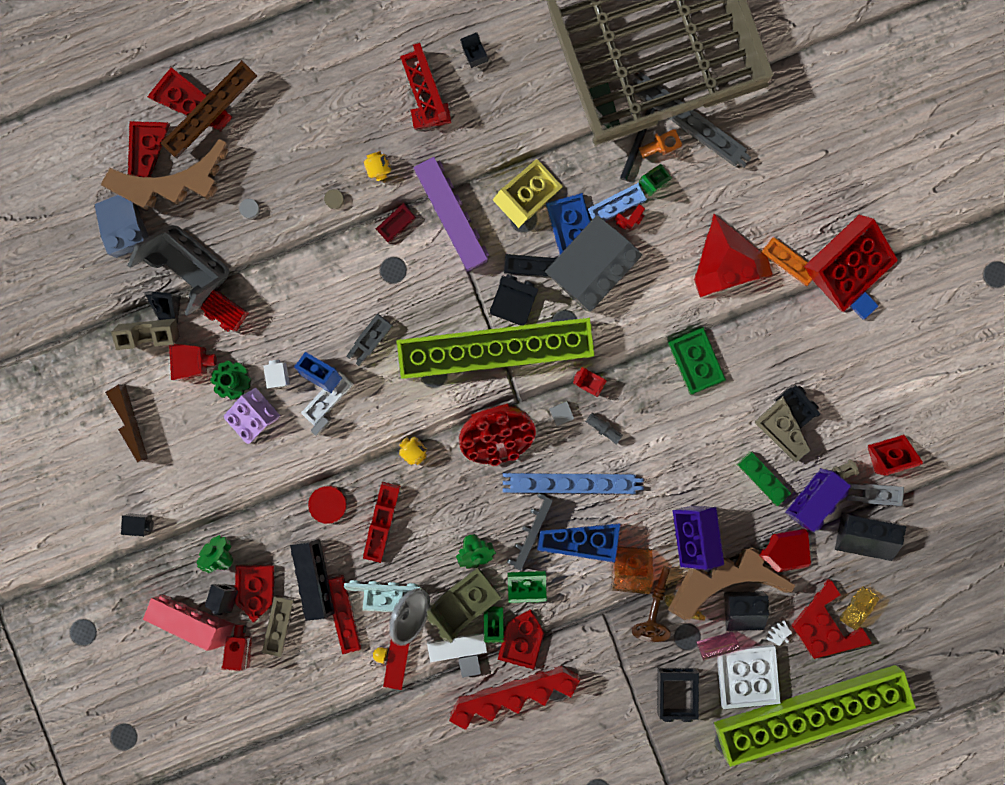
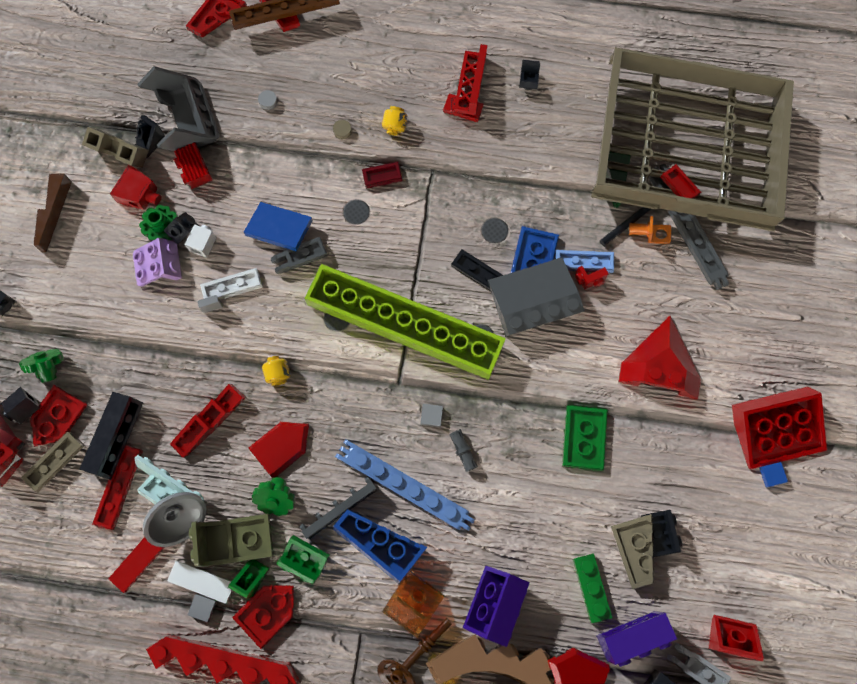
camera: 25 degrees right, 15 degrees down
sand blue slope [94,195,149,258] -> none
medium nougat arch [100,139,229,211] -> none
blue brick [294,352,342,393] -> none
red tile [308,485,347,524] -> none
yellow hinge [373,647,388,664] -> none
medium lavender brick [413,157,489,272] -> none
red bracket [458,403,536,466] -> none
black bracket [490,274,538,326] -> none
light yellow slope [493,159,563,228] -> none
red bracket [573,367,607,397] -> none
green slope [638,164,673,197] -> none
orange tile [761,237,812,286] -> none
dark tan bush [833,459,859,480] -> none
none -> black bracket [164,212,199,244]
none -> blue tile [244,202,313,252]
none -> red tile [248,422,309,478]
none -> red tile [660,164,702,199]

